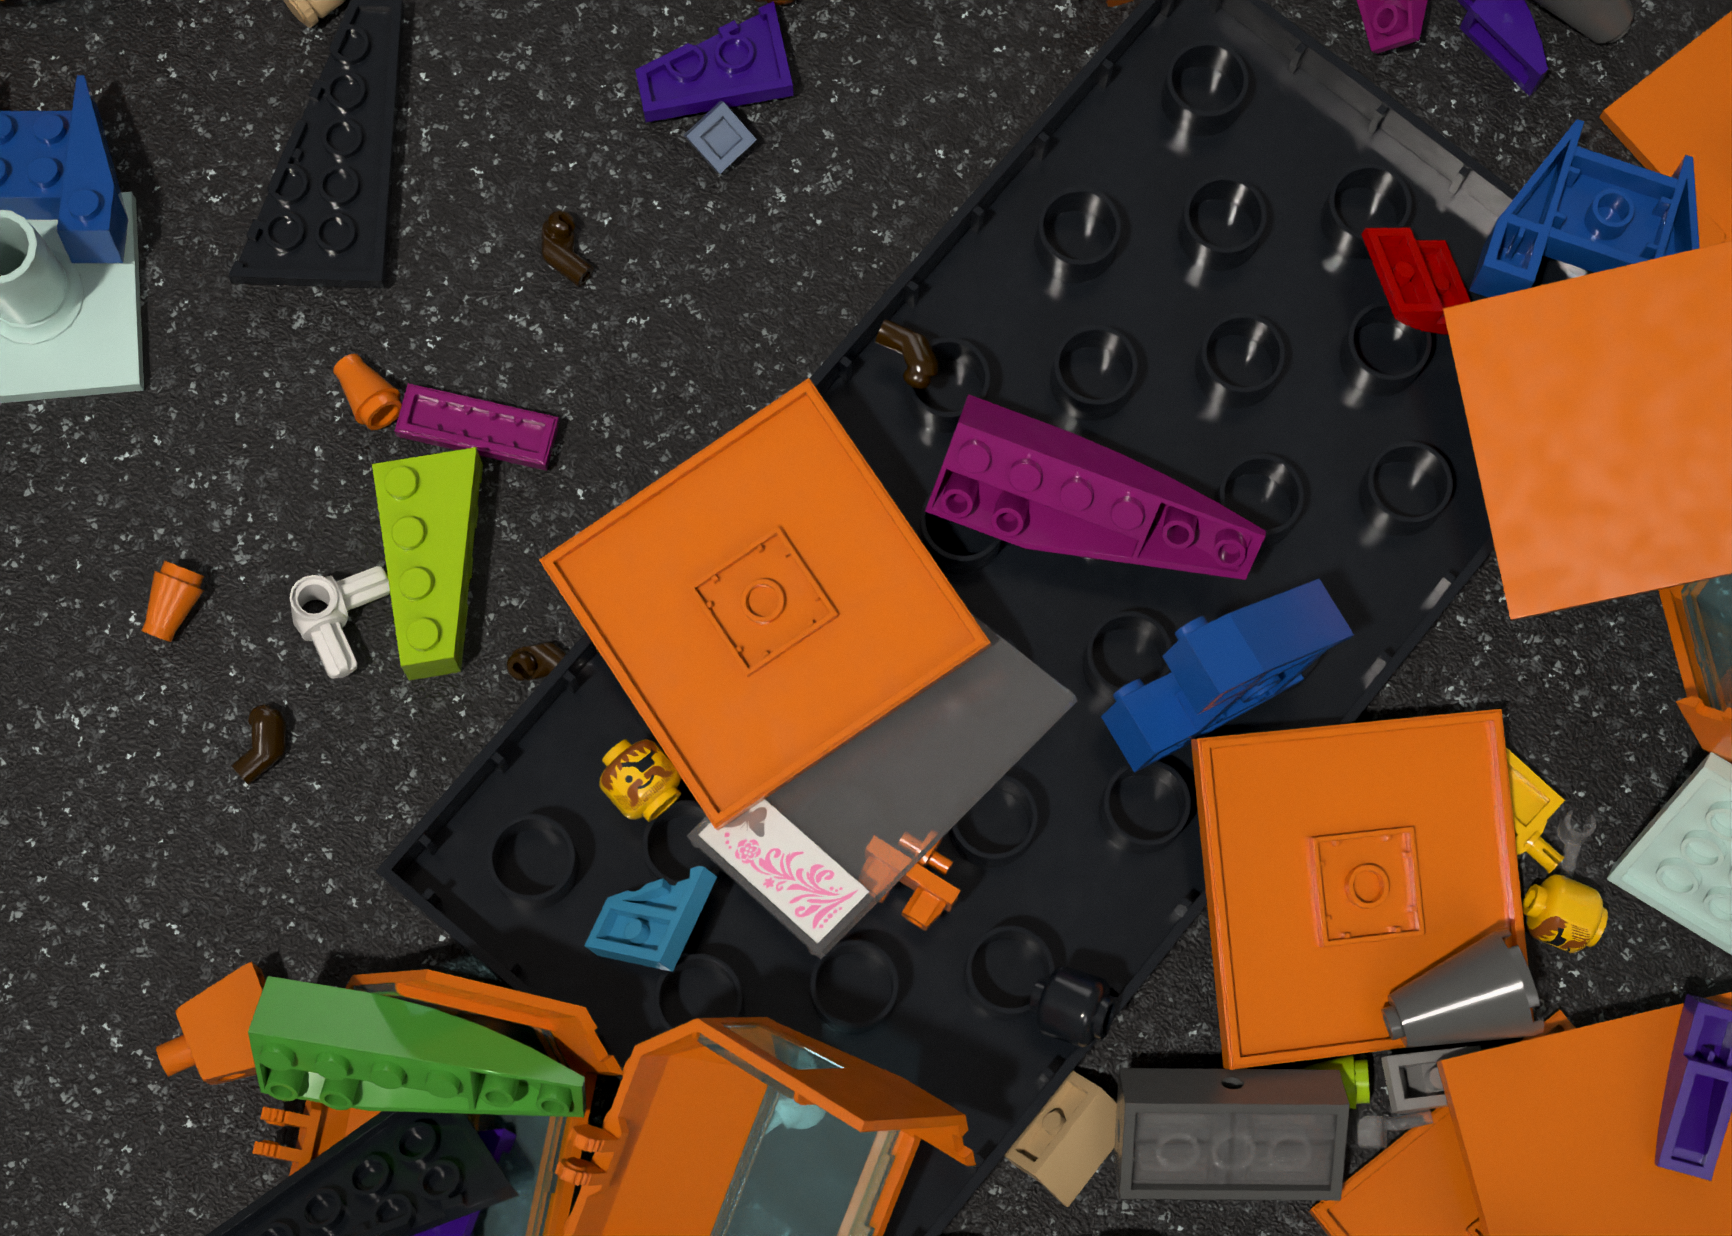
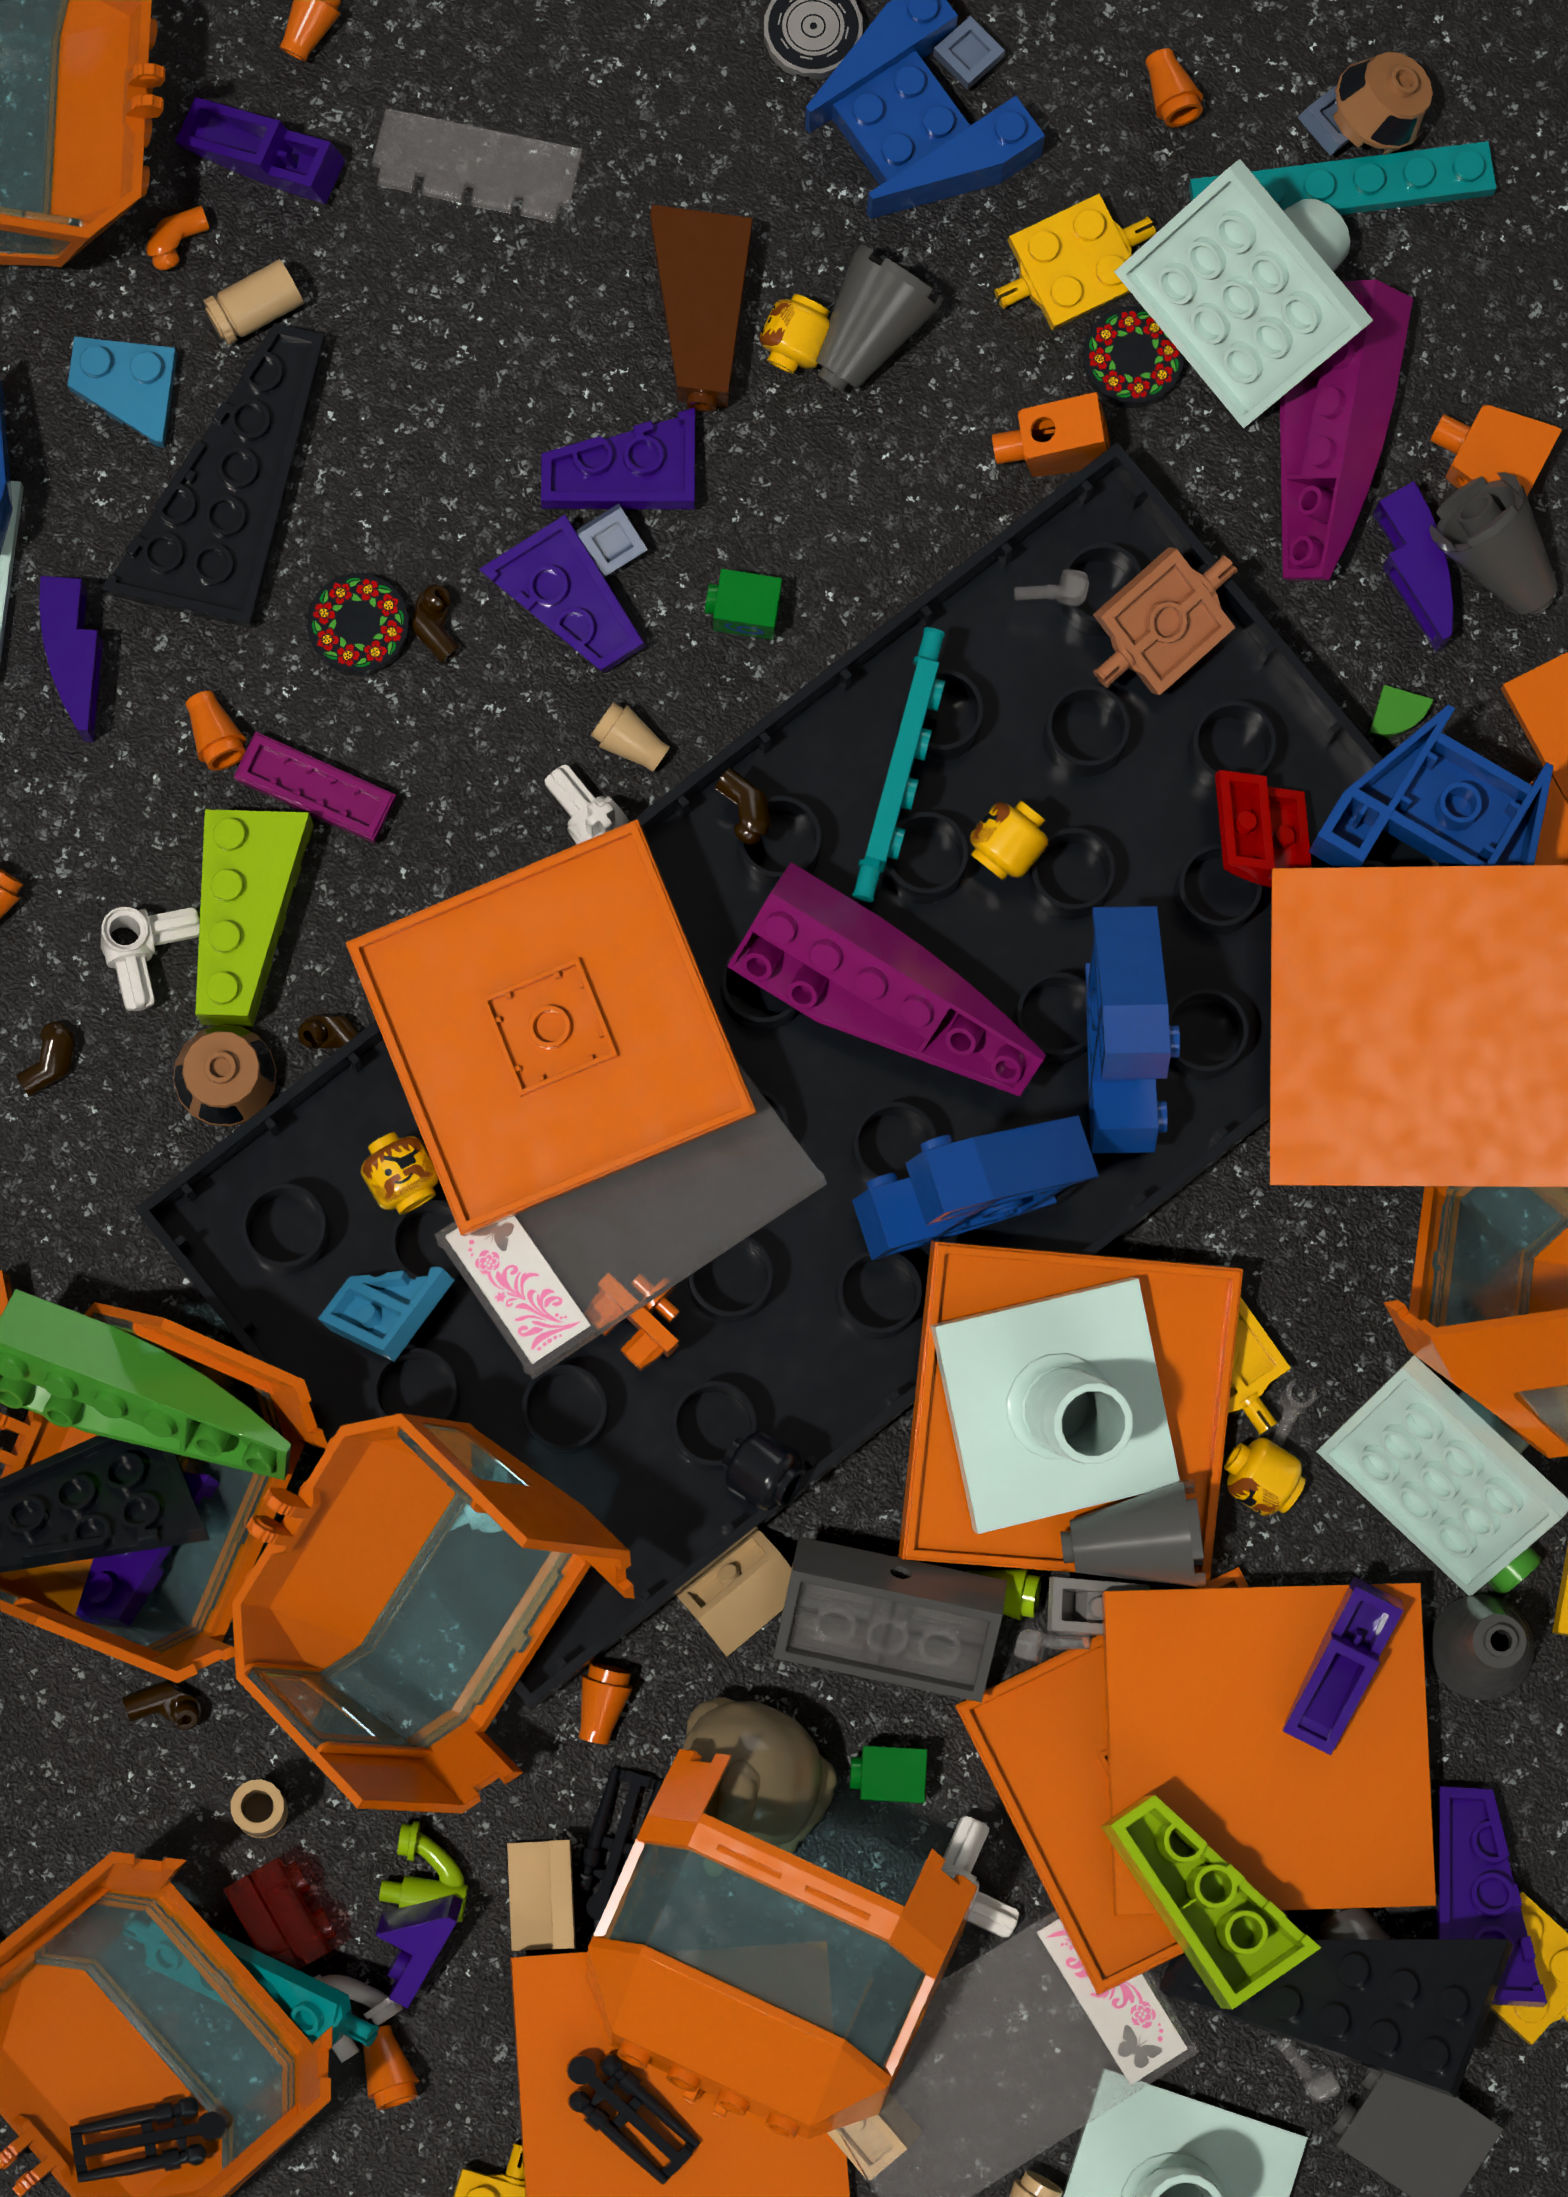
camera: 10 degrees right, 5 degrees up
none -> dark purple slope [39,576,103,743]
none -> dark azure wing [68,336,177,448]
none -> medium nougat cone [173,1025,277,1126]
none -> tile [307,573,410,676]
none -> dark purple wing [479,515,646,674]
none -> white axle [544,765,630,844]
none -> tan cone [590,702,670,772]
none -> green brick [705,569,782,640]
none -> teal plate [852,627,946,902]
none -> light aqua piece [930,1277,1180,1534]
none -> yellow head [970,801,1048,880]
none -> clear hand [1014,570,1089,606]
none -> blue wedge [1085,906,1180,1153]
none -> nougat plate [1093,547,1237,695]
none -> bright green tile [1368,685,1433,739]

